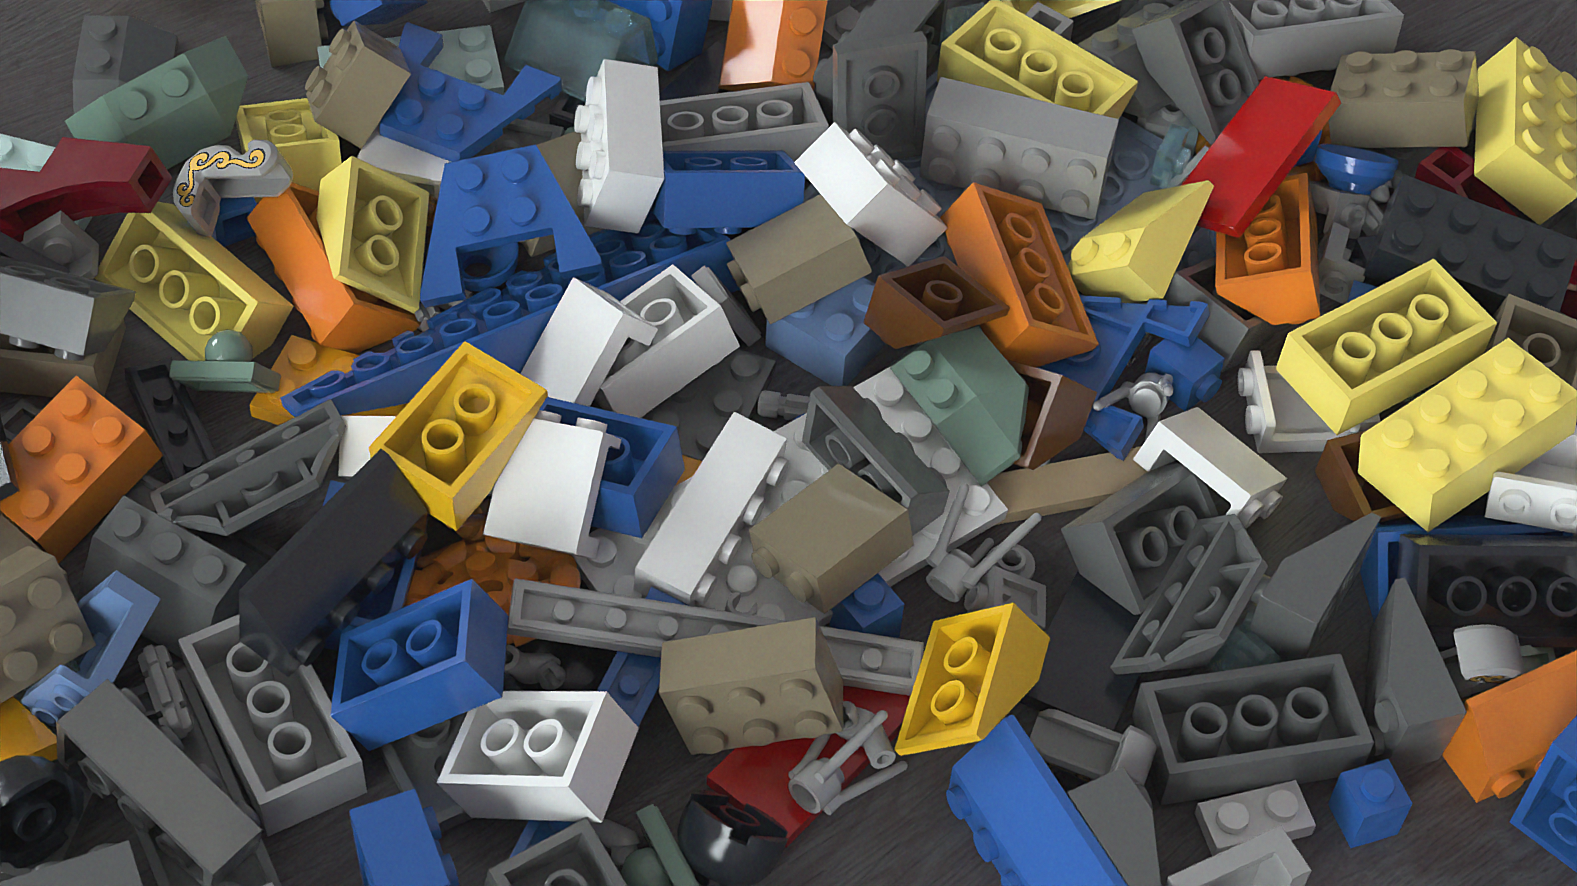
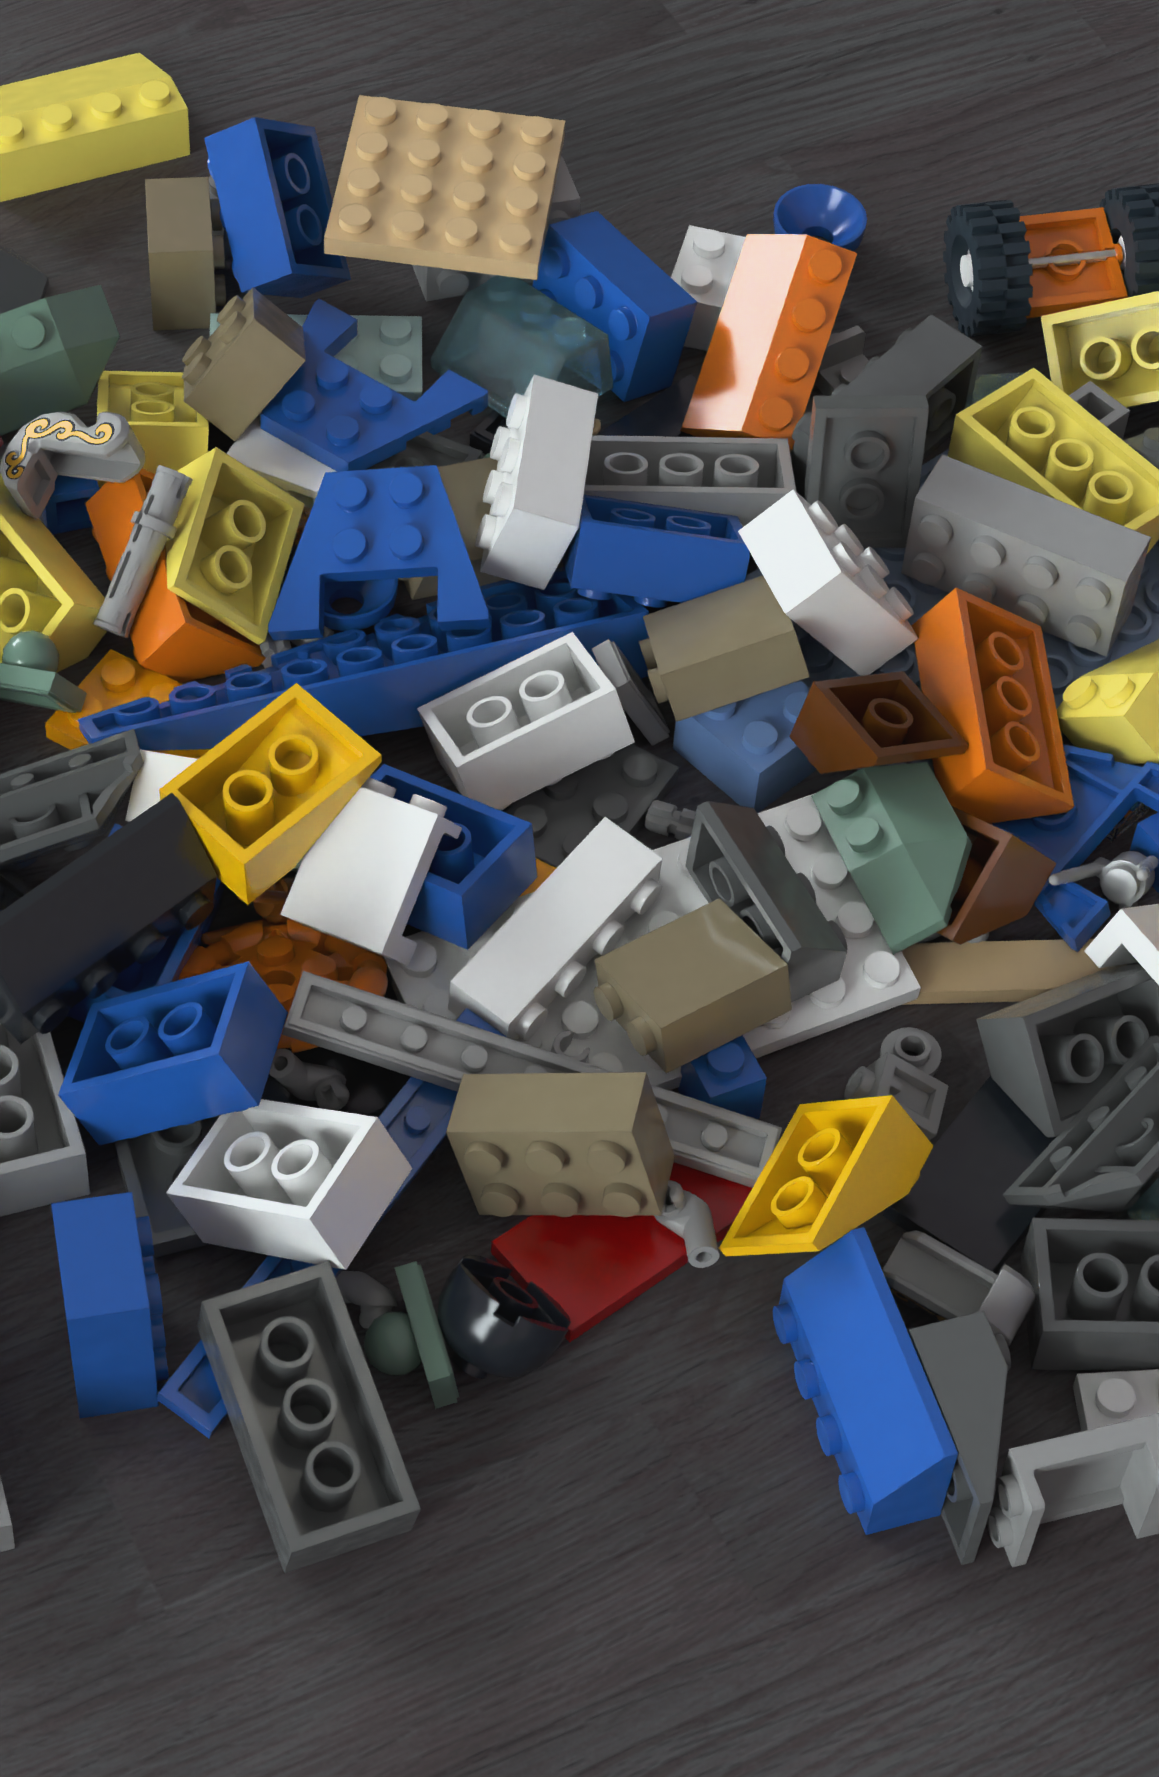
camera: 10 degrees right, 0 degrees up
white panel [520,277,658,406] -> none
light grey plant [788,710,908,815] -> none
light grey plant [926,483,1042,602] -> none
none -> light grey pin [93,465,193,638]

